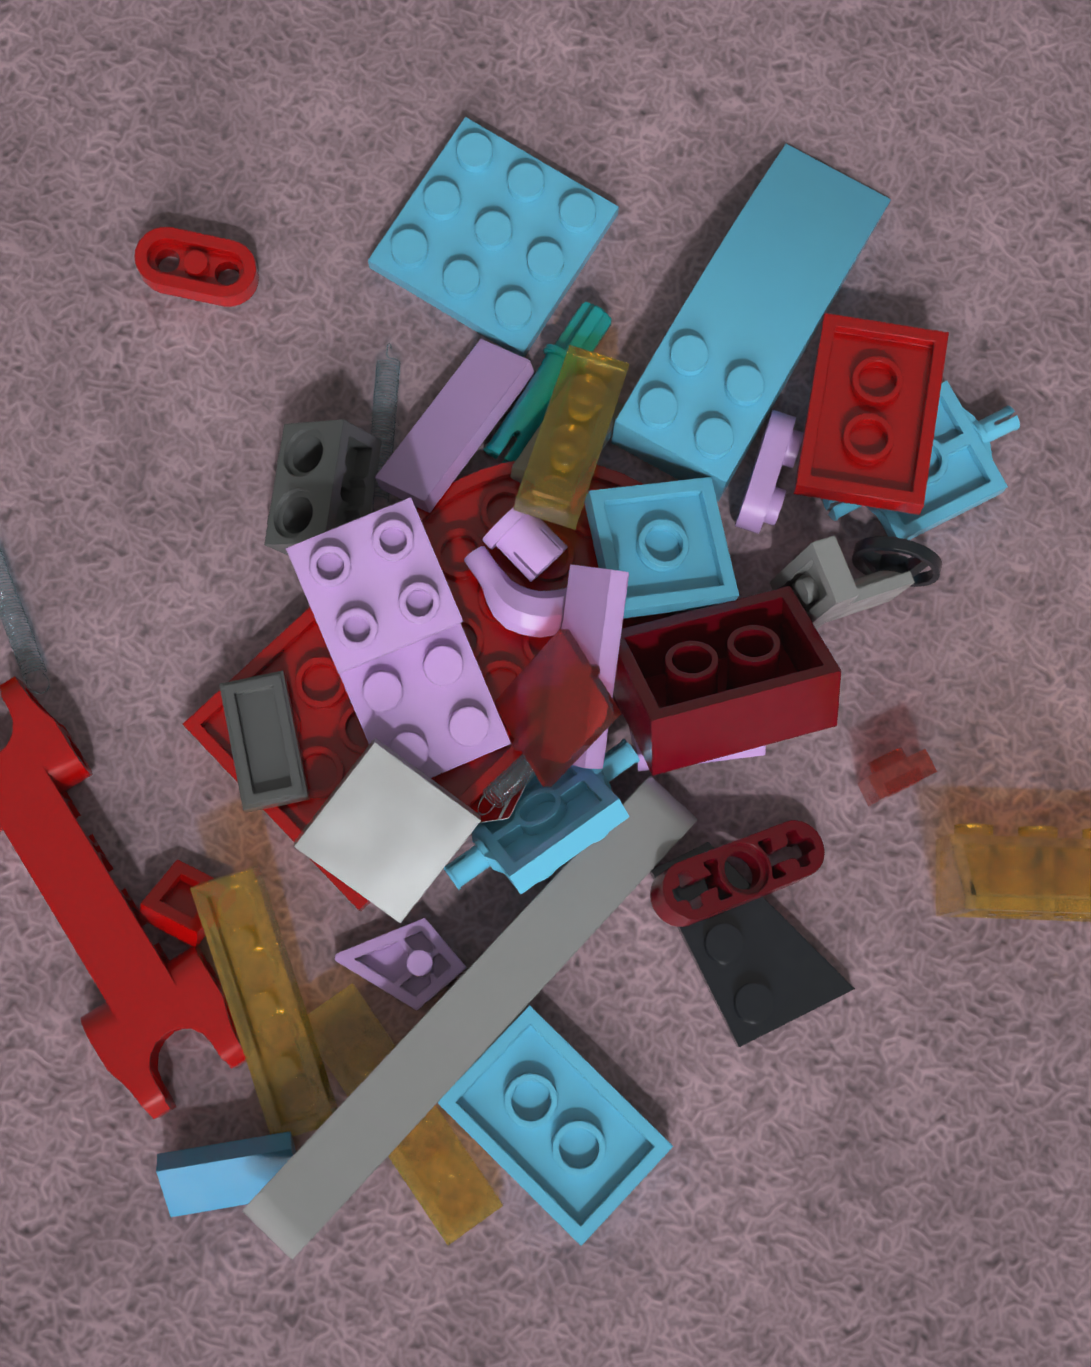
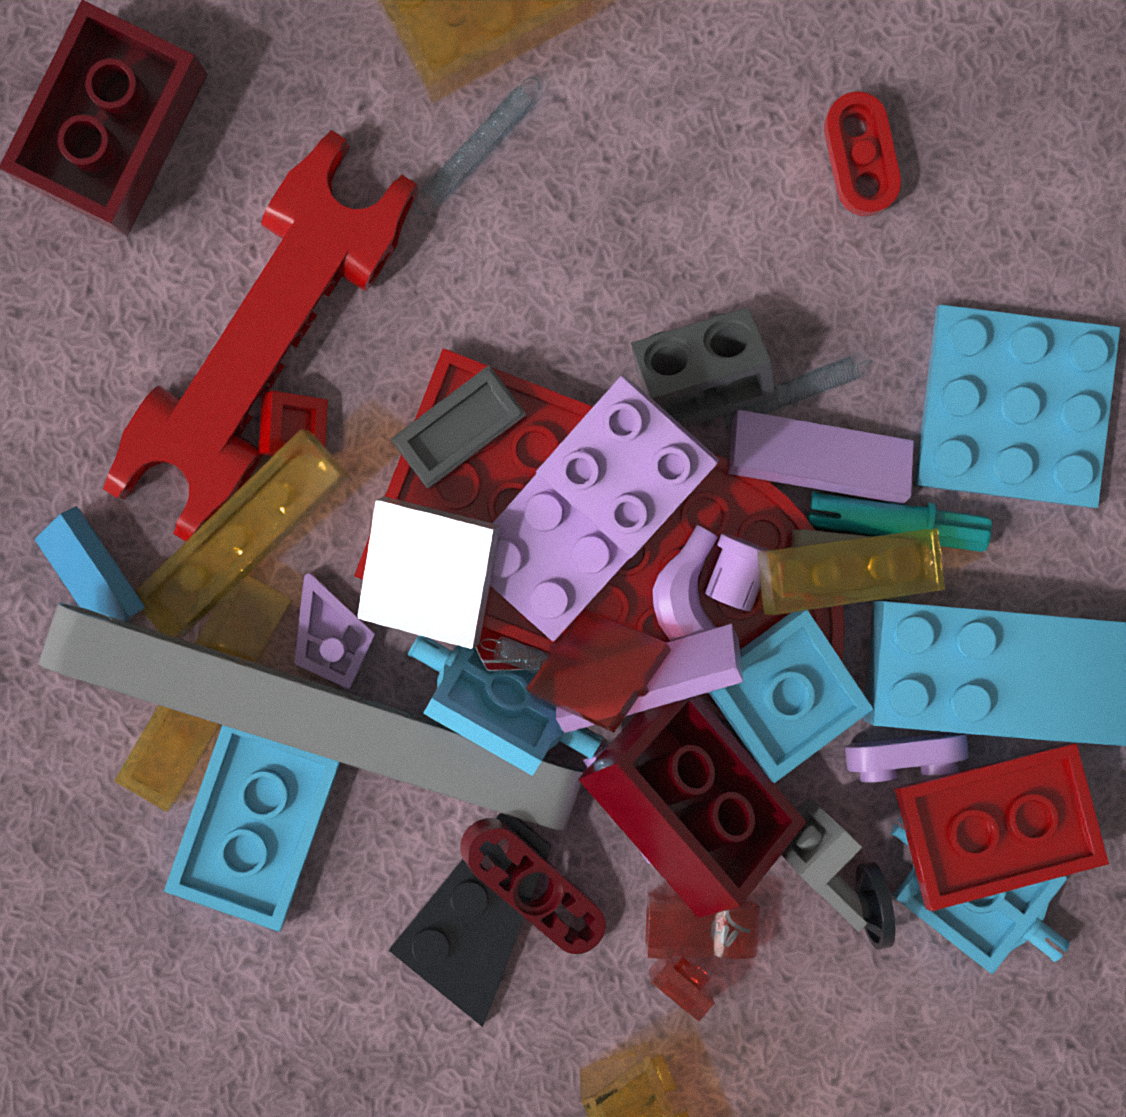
camera: 70 degrees right, 10 degrees up
none -> clear red leg [645,893,760,959]

